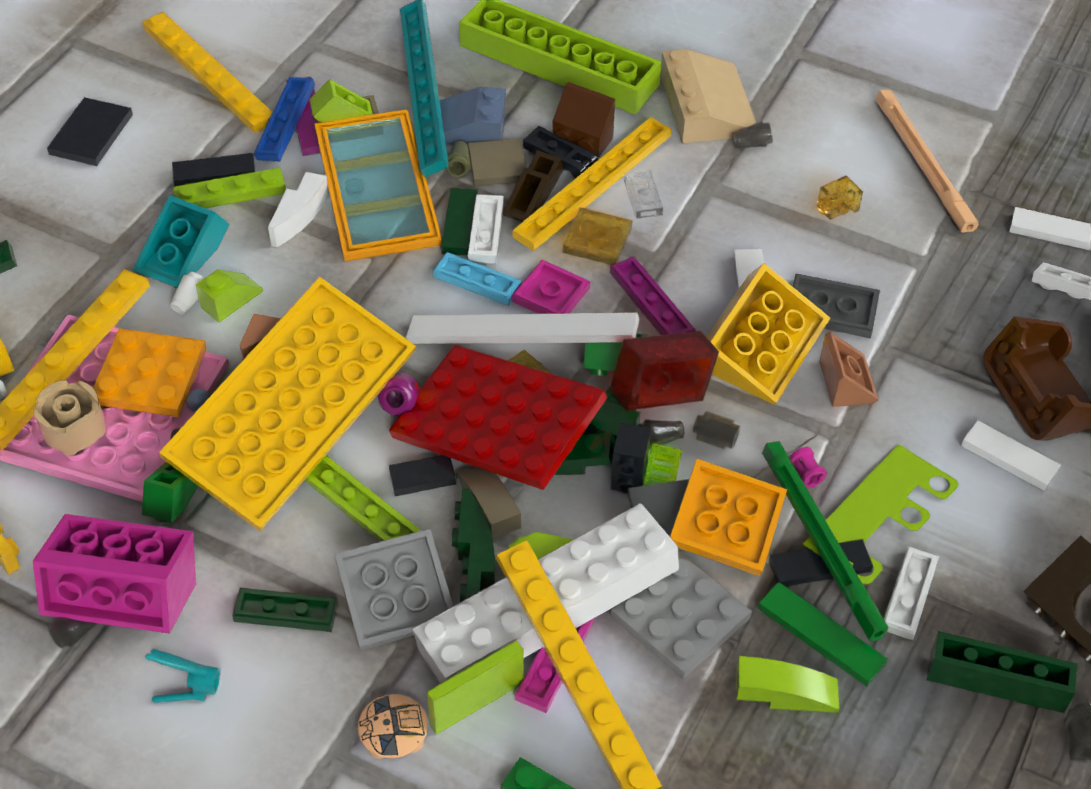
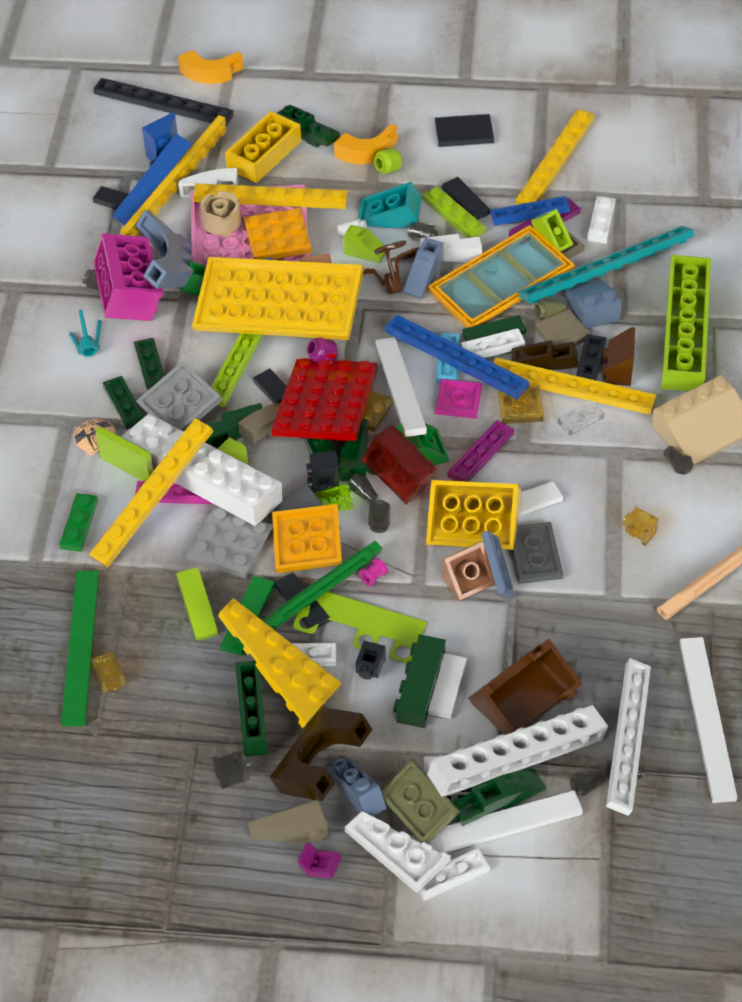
camera: 70 degrees right, 0 degrees up
none -> dark green tile [103,376,144,429]
none -> sand blue arch [136,210,194,289]
none -> yellow wing [218,598,342,728]
none -> light orange arch [334,124,398,164]
none -> black brick [355,641,386,680]
none -> reddish brown plant [363,240,419,295]
none -> lime head [374,148,402,175]
none -> blue plate [385,314,529,400]
none -> dark green brick [393,634,446,728]
none -> sand blue slope [403,237,444,299]
none -> clear smoke brick [408,221,438,242]
none -> sand blue tile [481,531,515,599]
none -> white plate [587,196,616,244]

